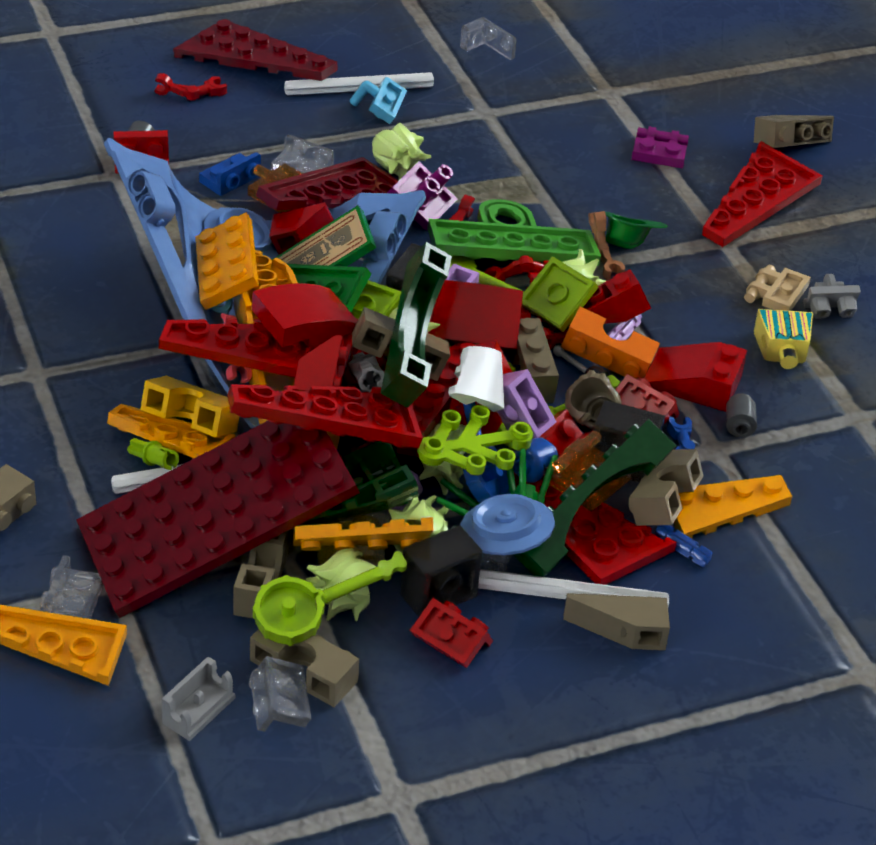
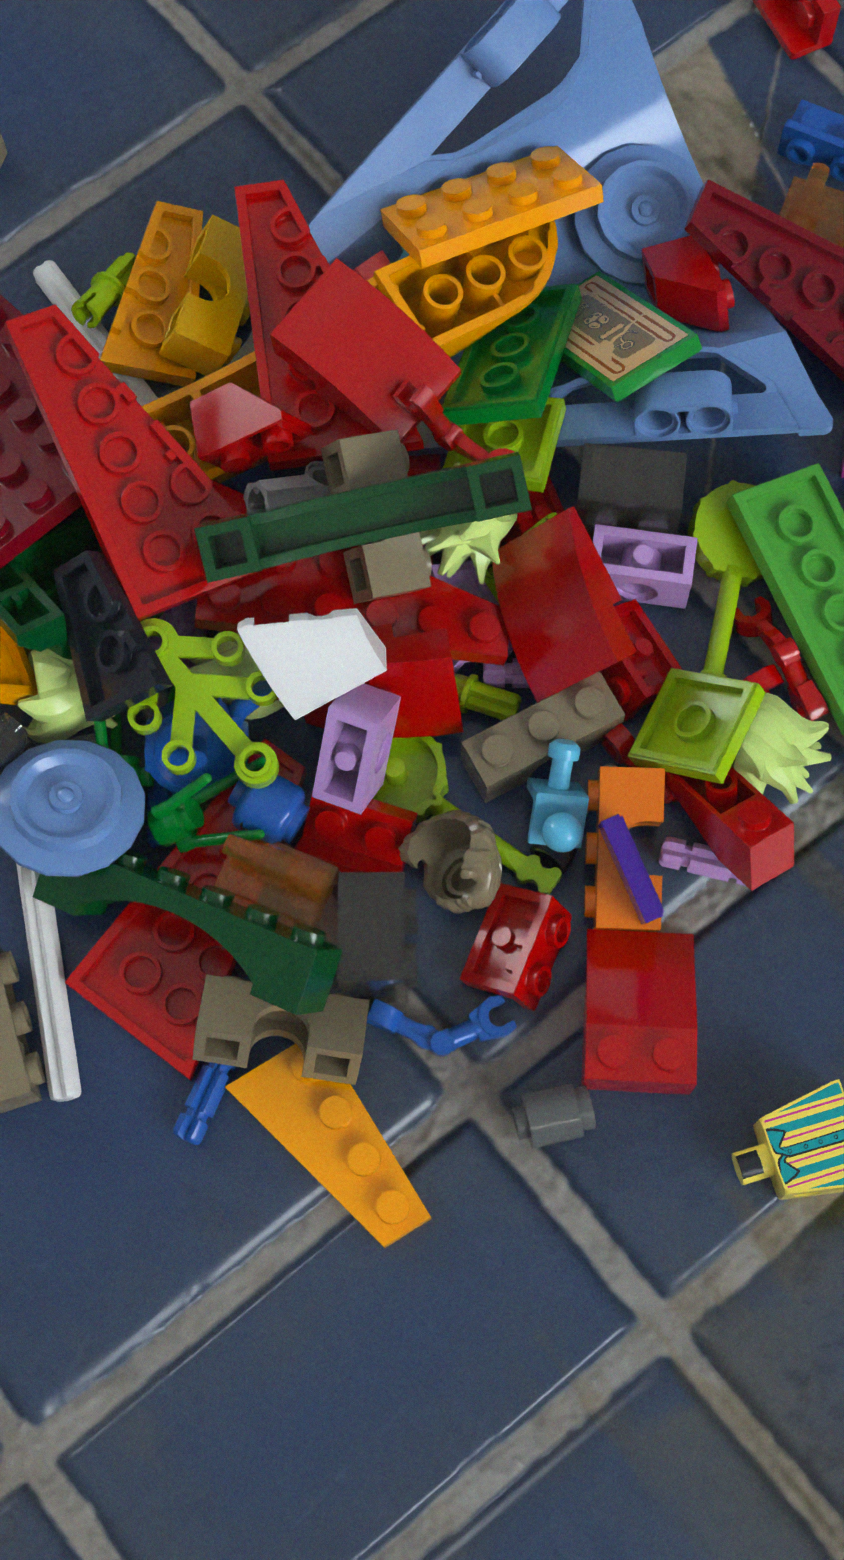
camera: 80 degrees right, 30 degrees up
none -> black wing [53,550,173,722]
none -> red piece [393,379,514,462]
none -> medium azure piece [526,739,589,853]
none -> dark purple tile [598,814,665,925]

